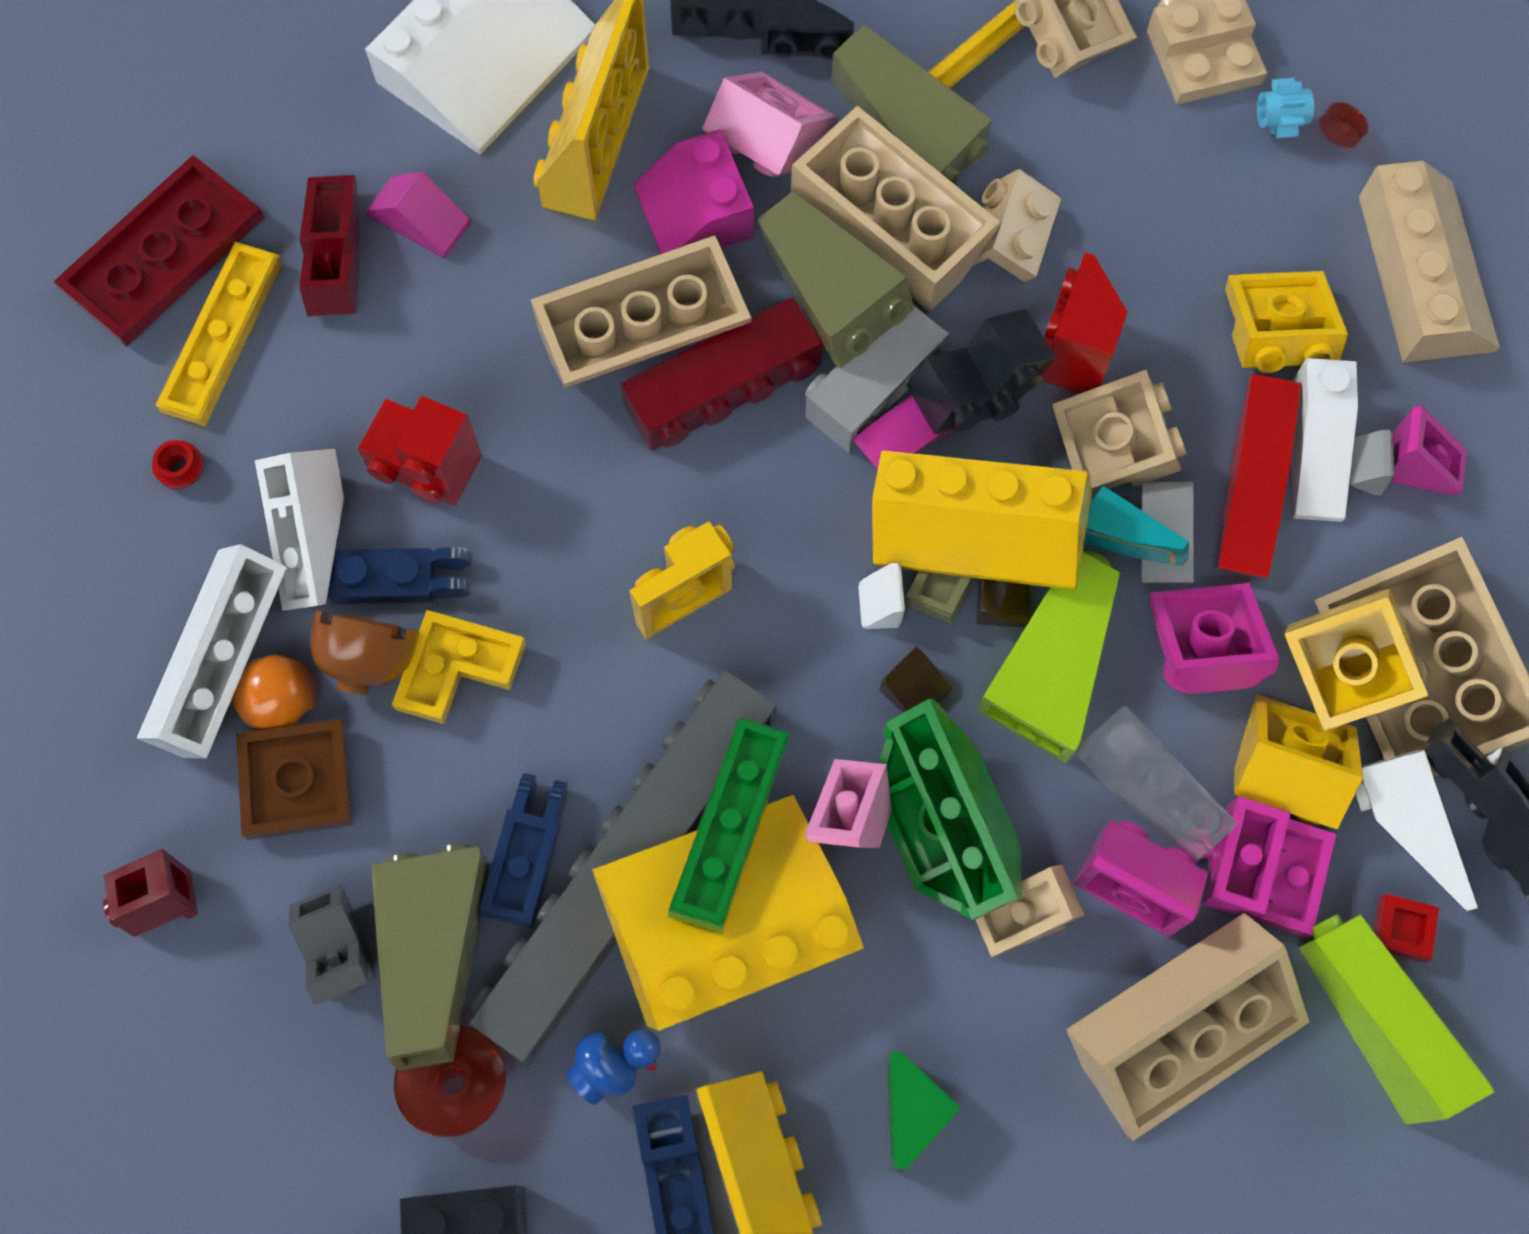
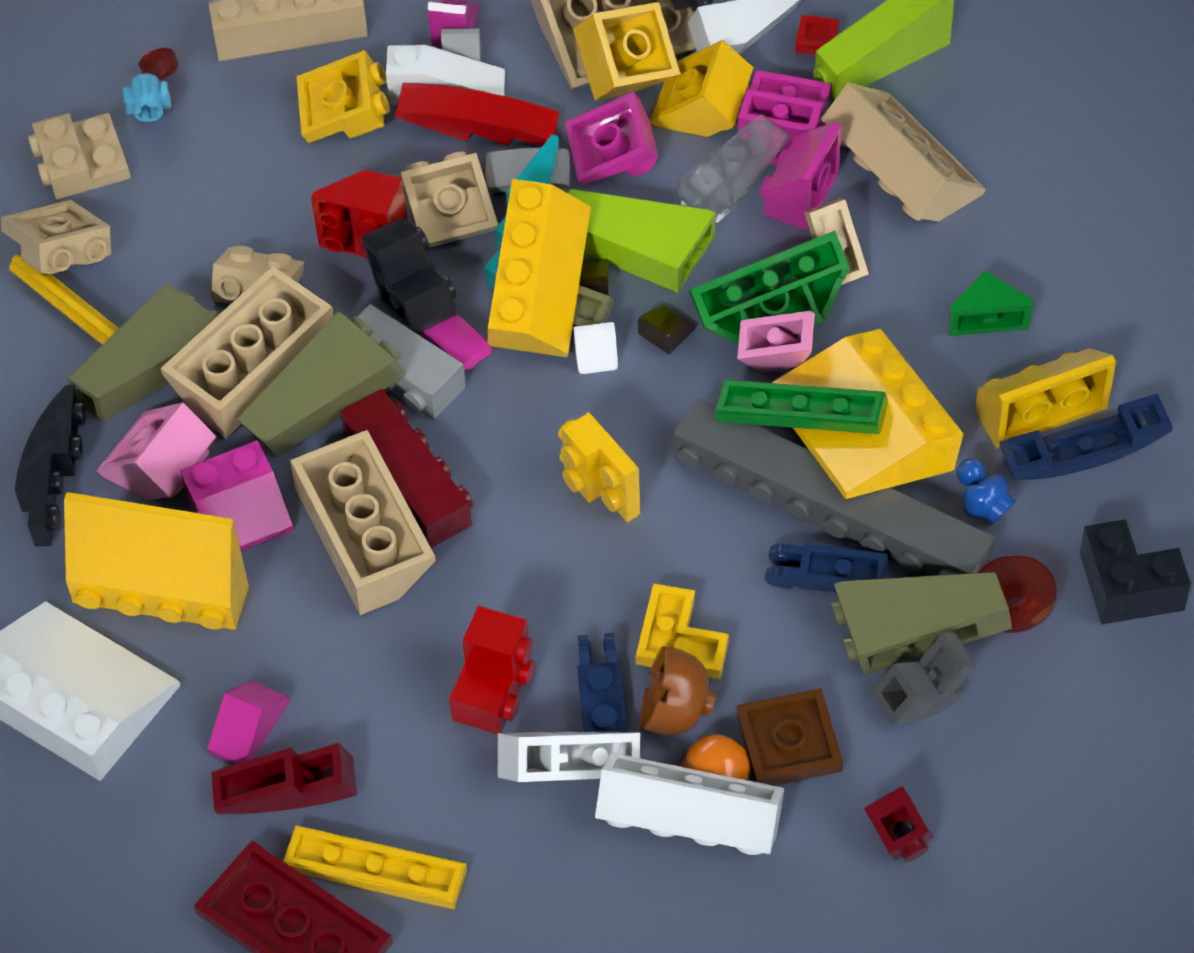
camera: 90 degrees left, 15 degrees down
red plate [152,440,204,489] -> none

